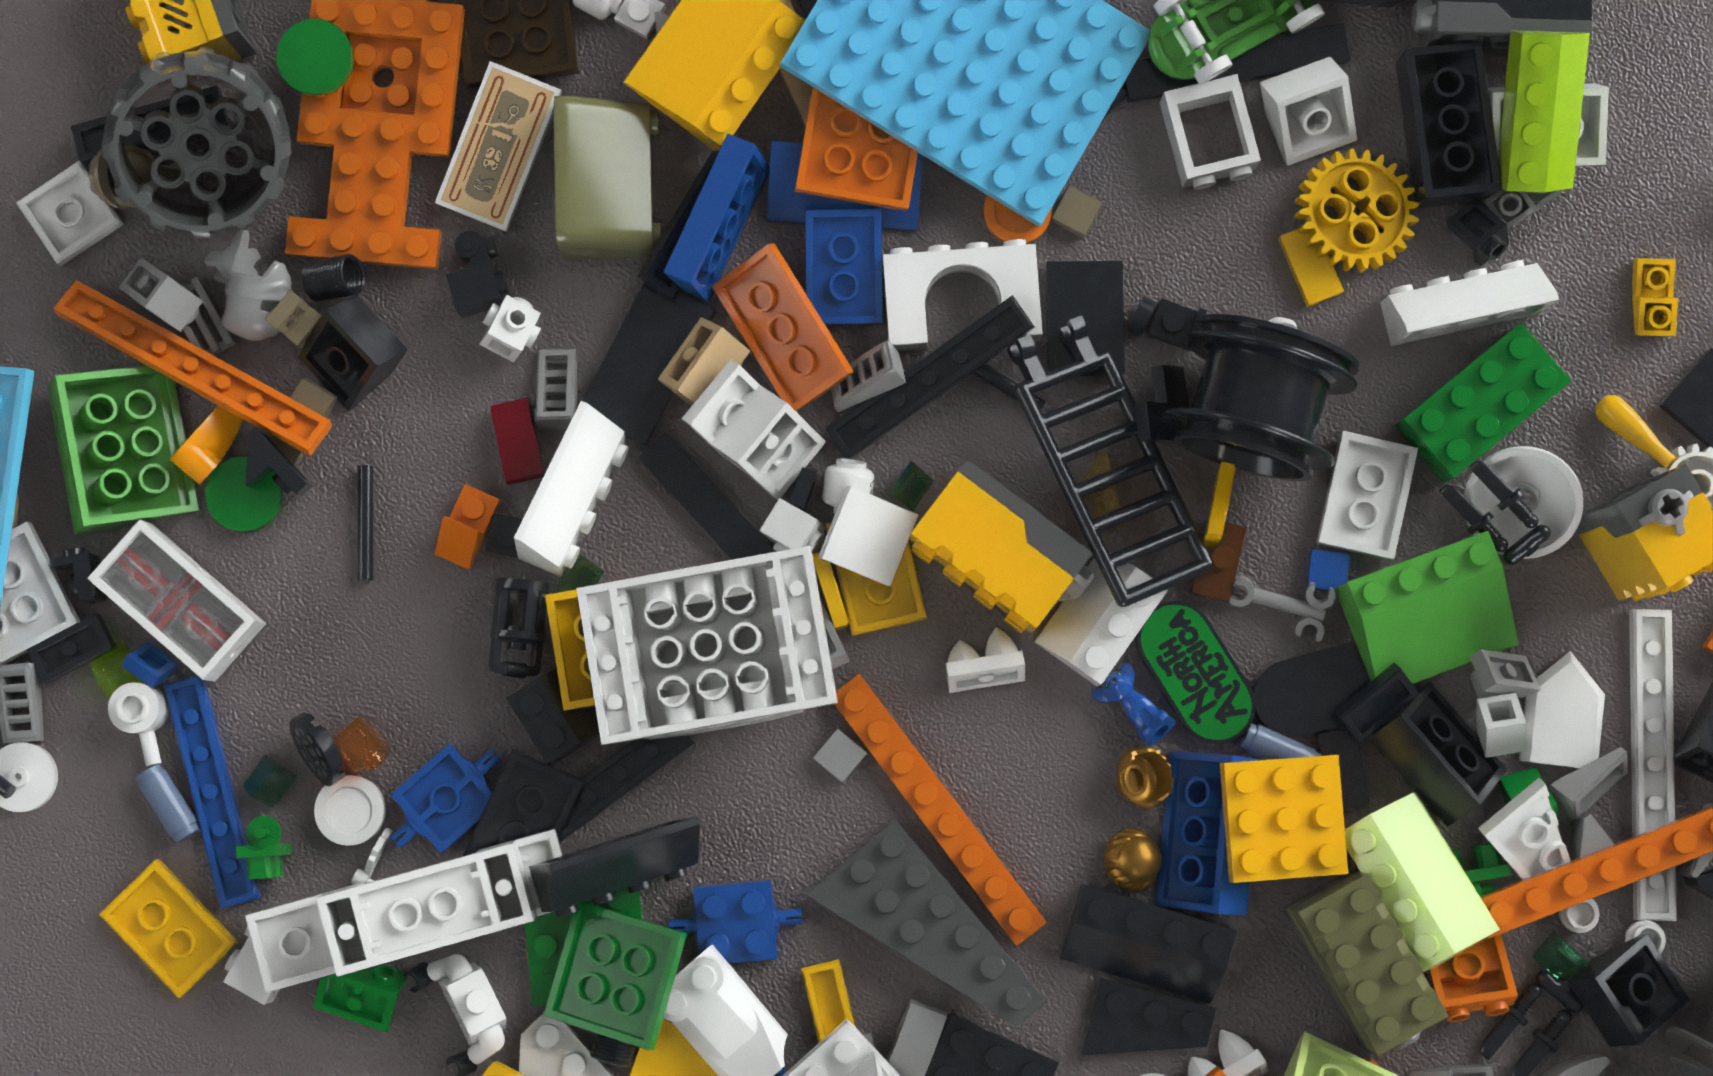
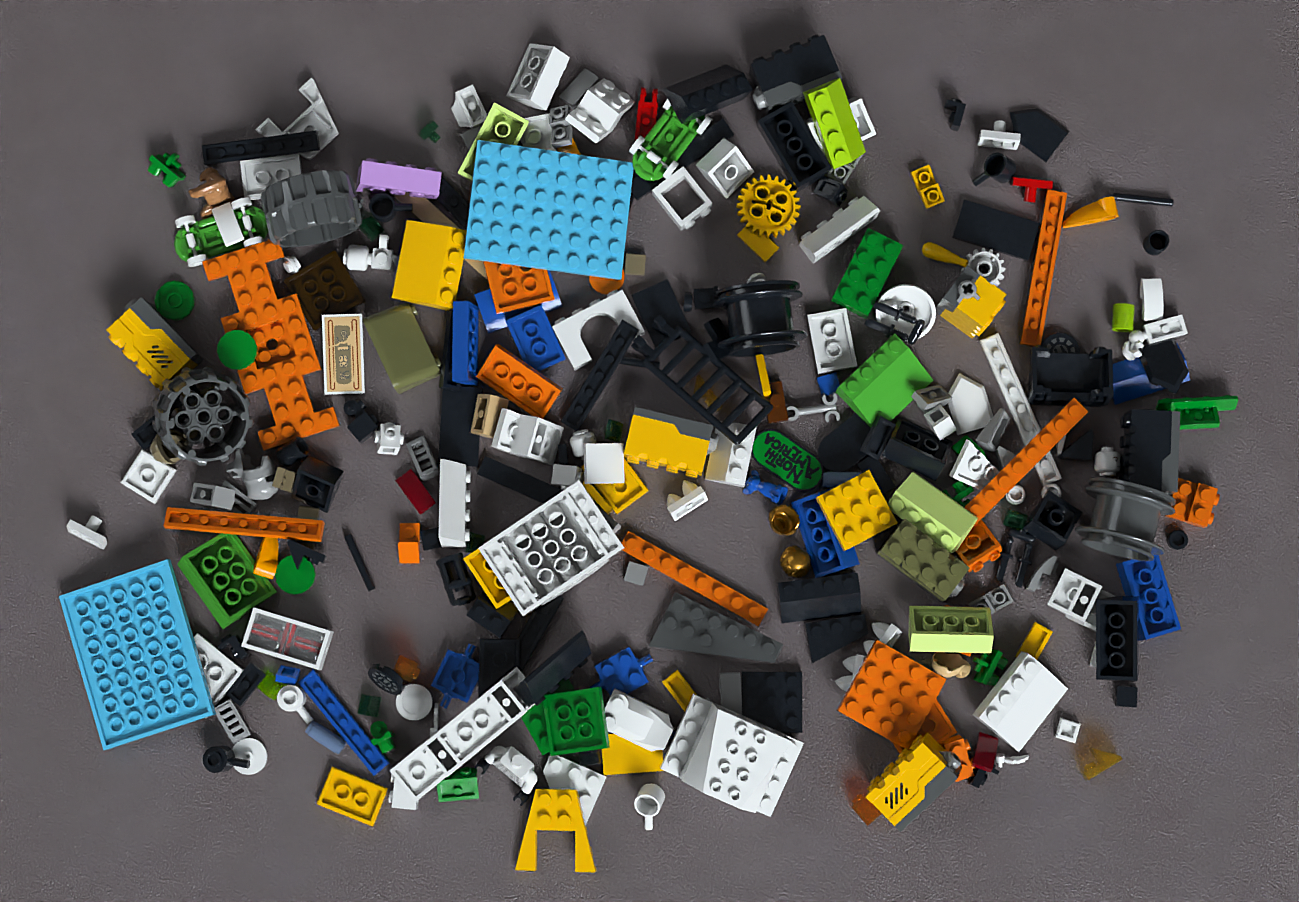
camera: 25 degrees left, 0 degrees up
light grey slope [831,340,906,412] -> none

